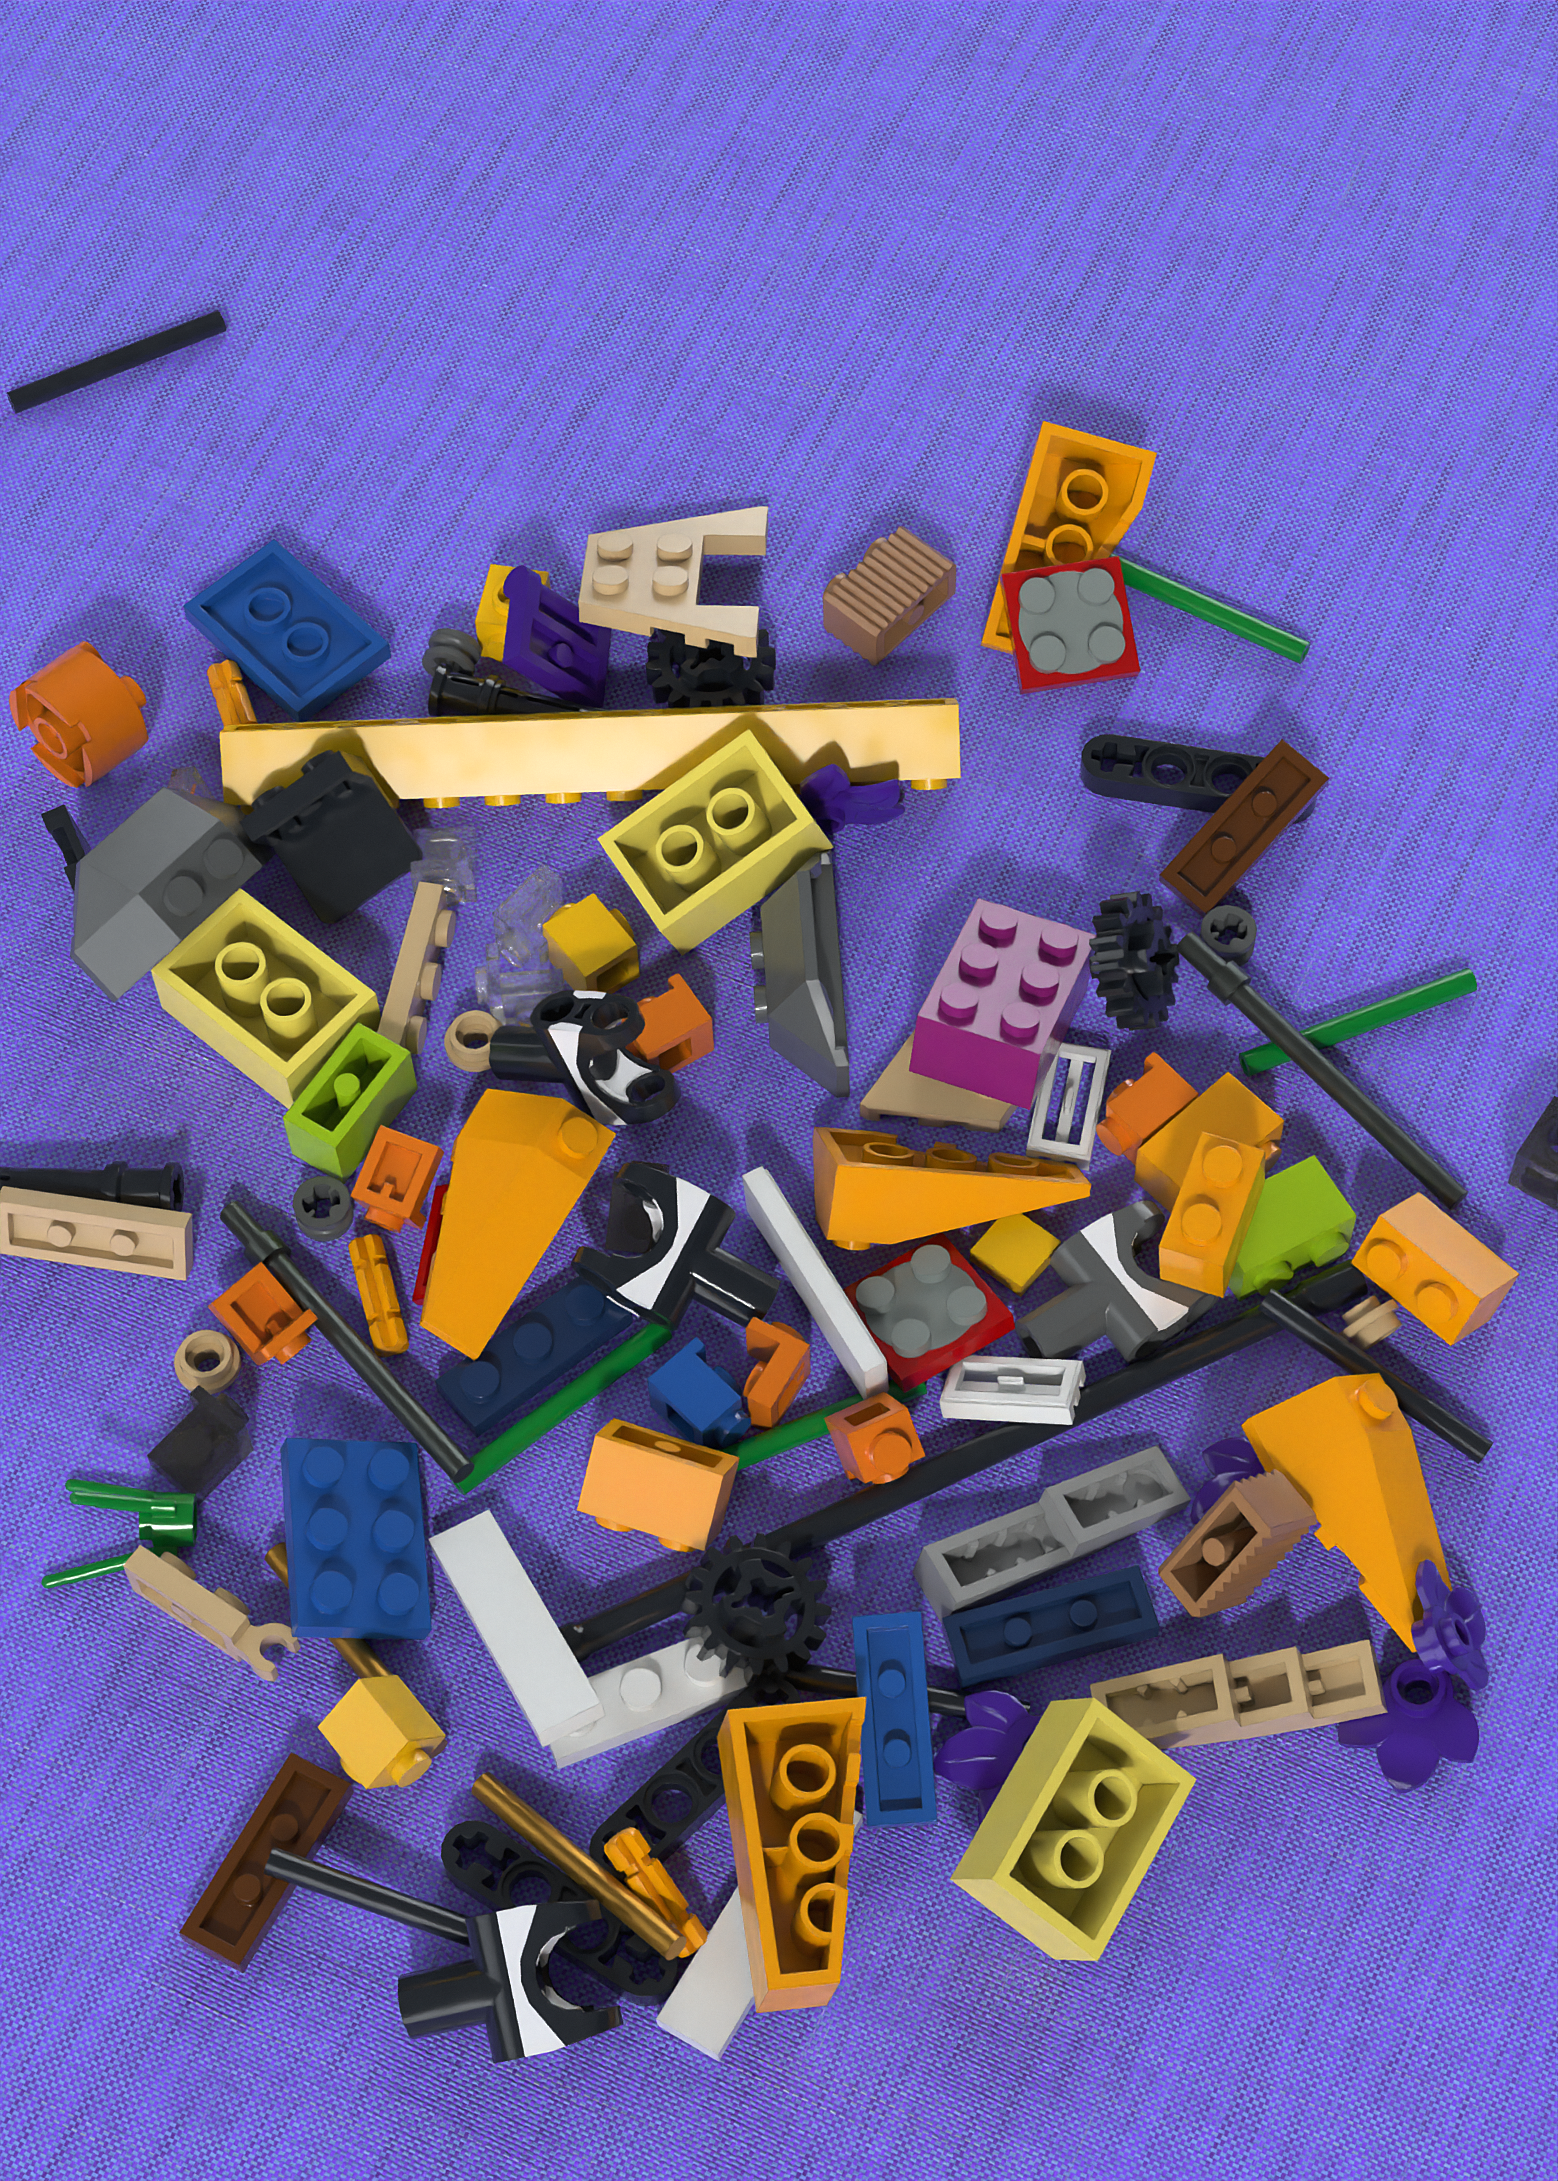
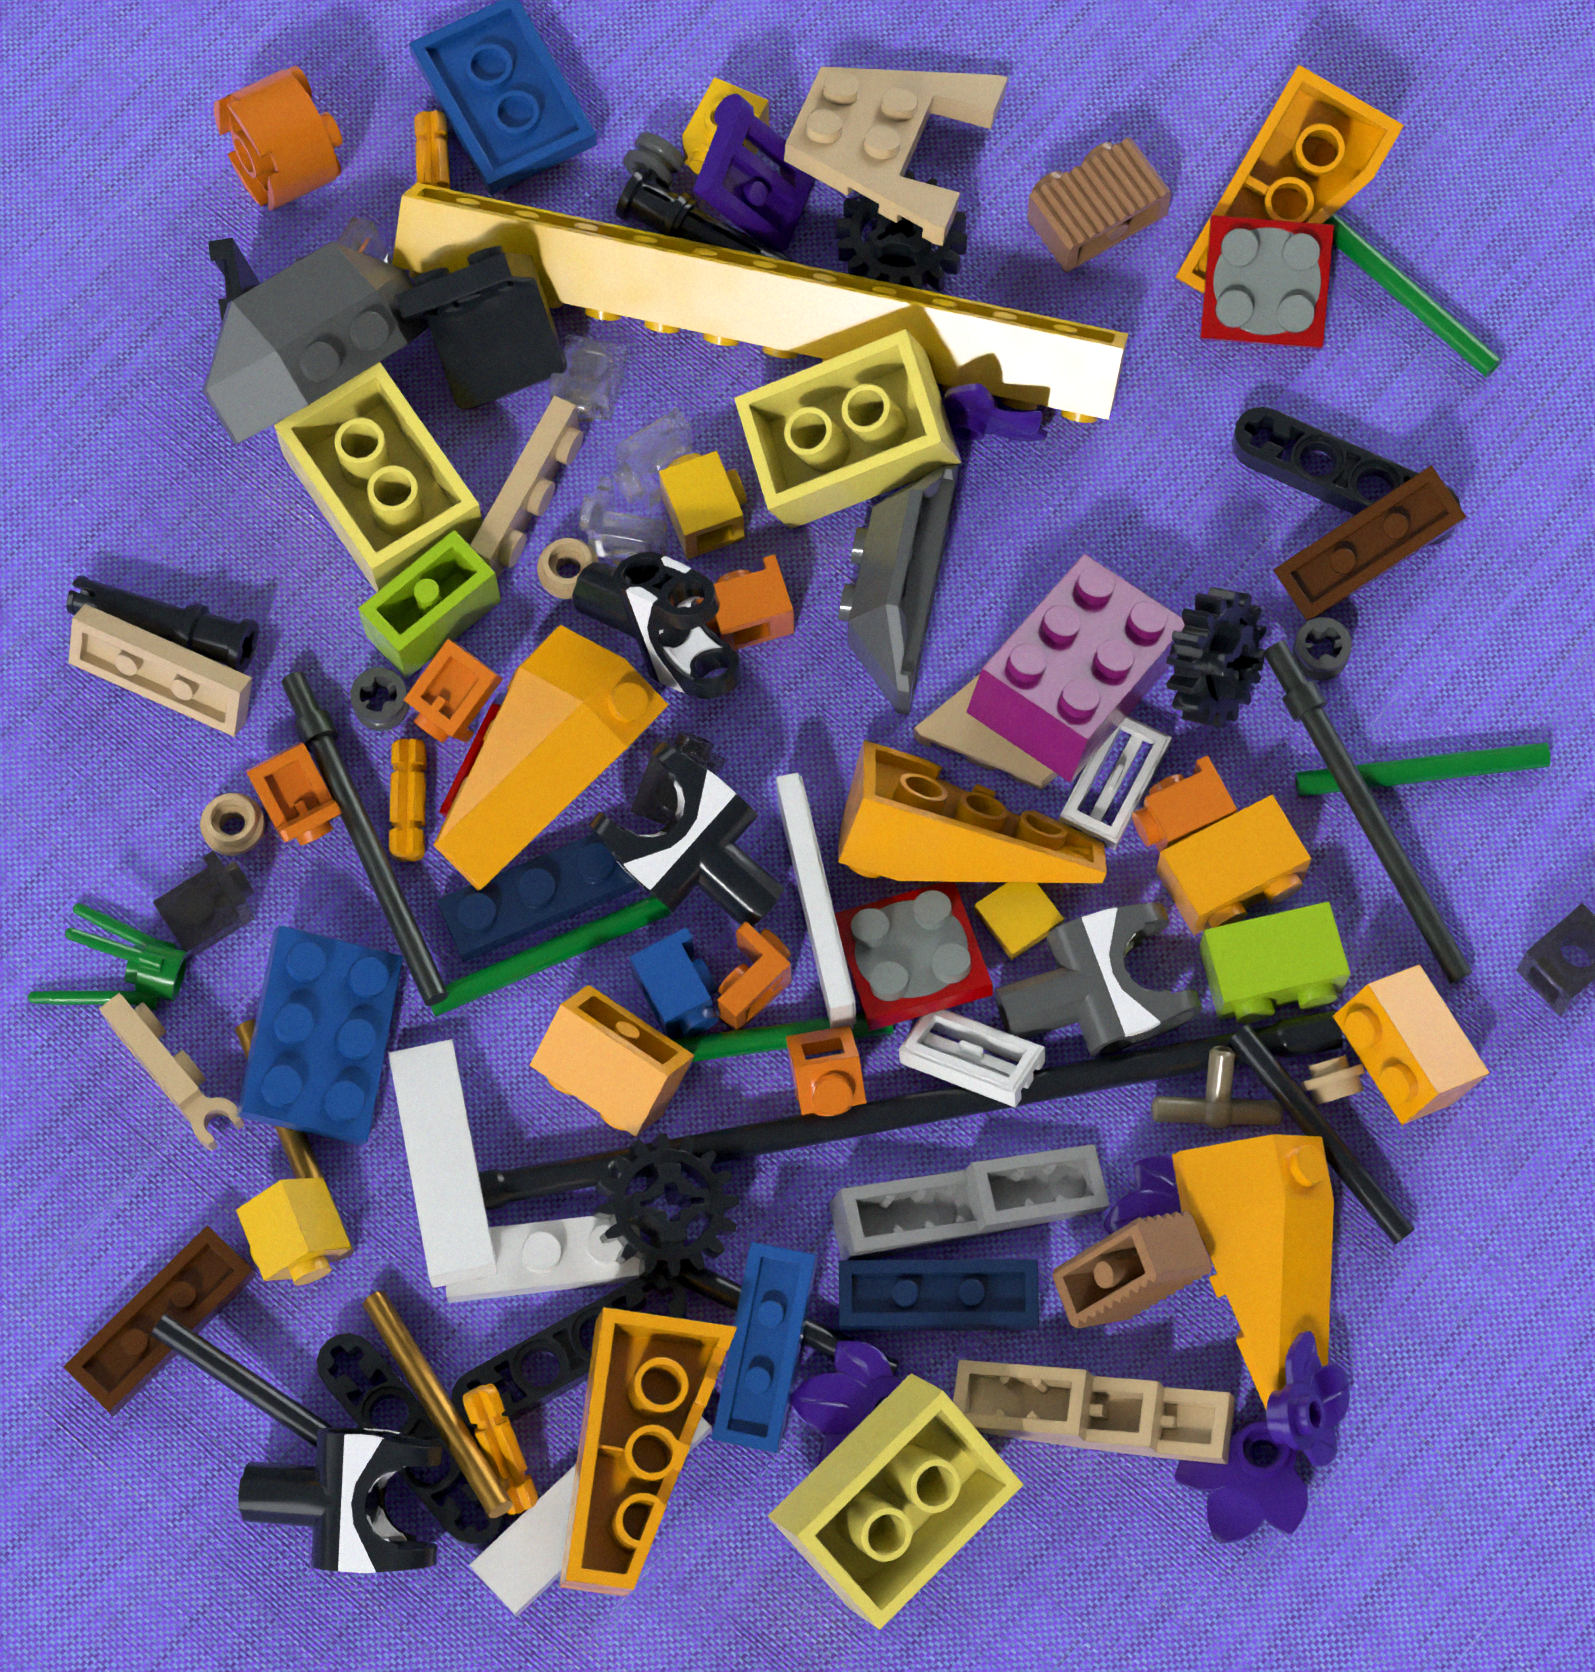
camera: 15 degrees right, 10 degrees up
light orange brick [1159,1131,1265,1298] -> none
none -> dark tan piece [1151,1046,1284,1129]

